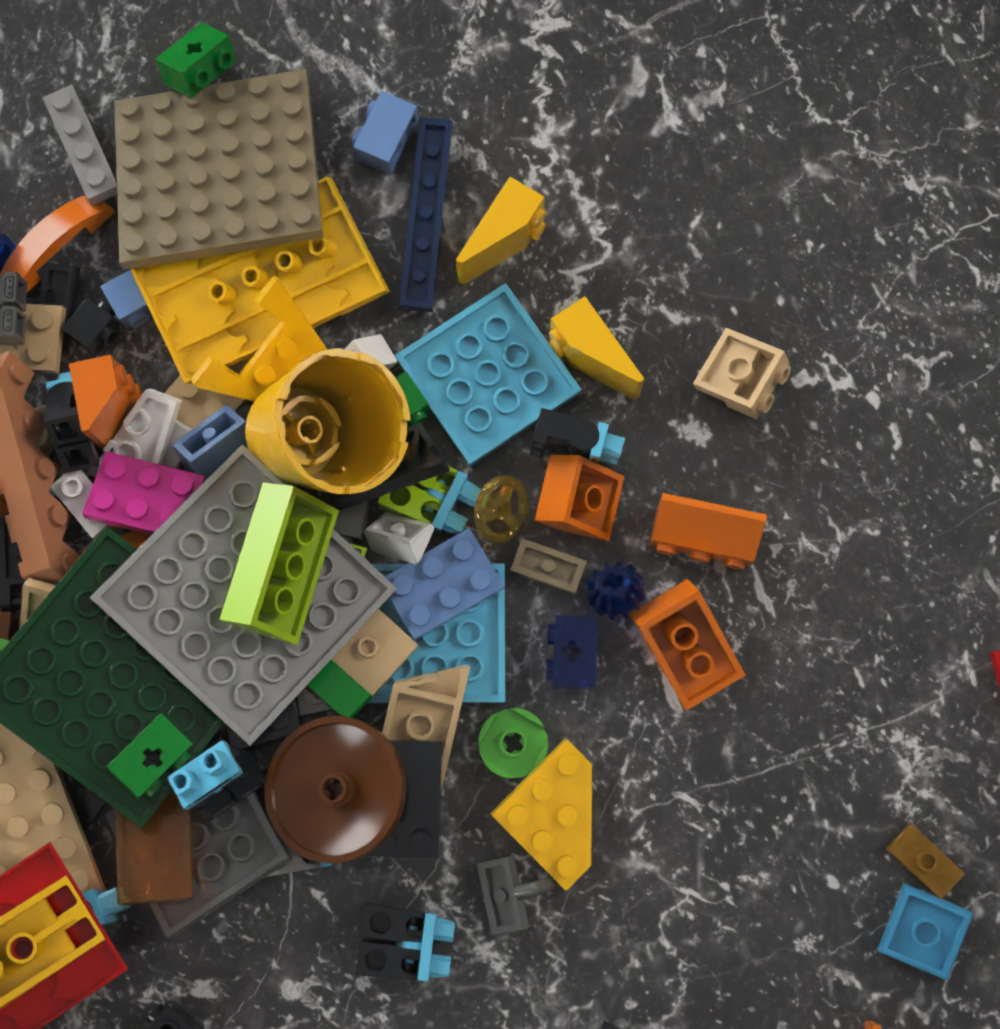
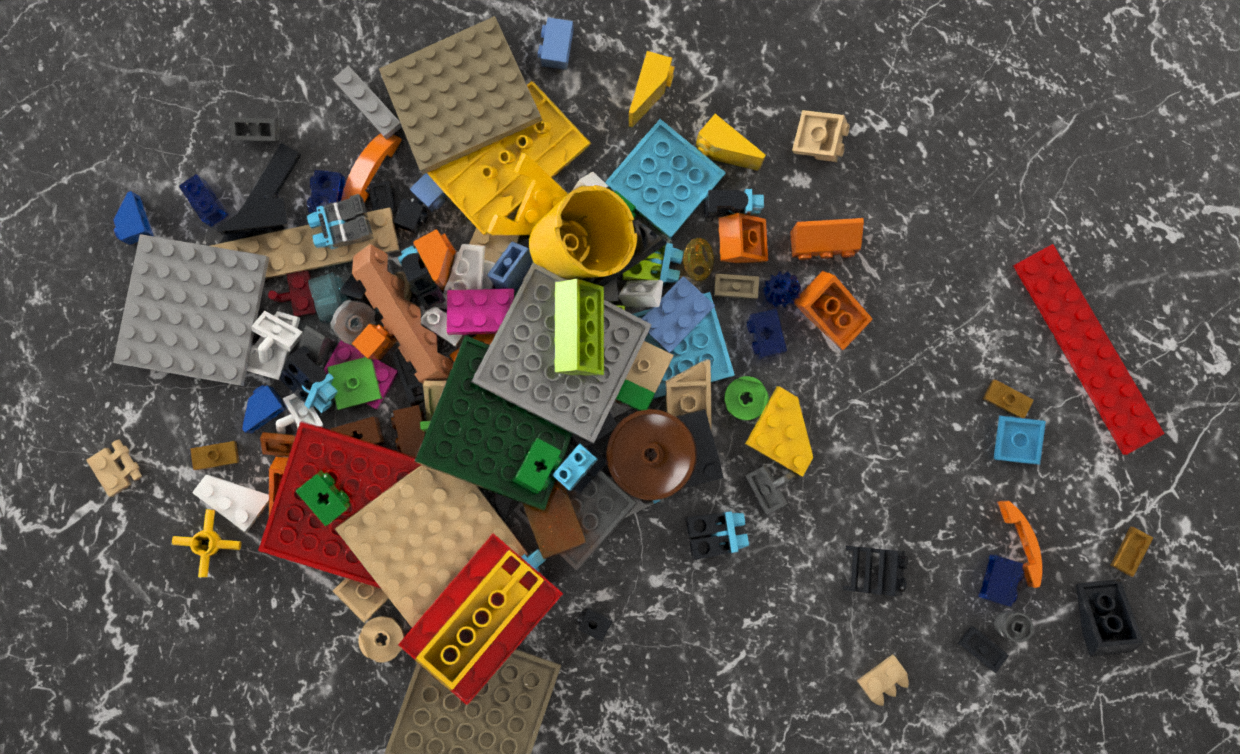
camera: 20 degrees left, 5 degrees up
green brick [156,22,237,98] -> none
dark blue plate [399,117,453,312] -> none

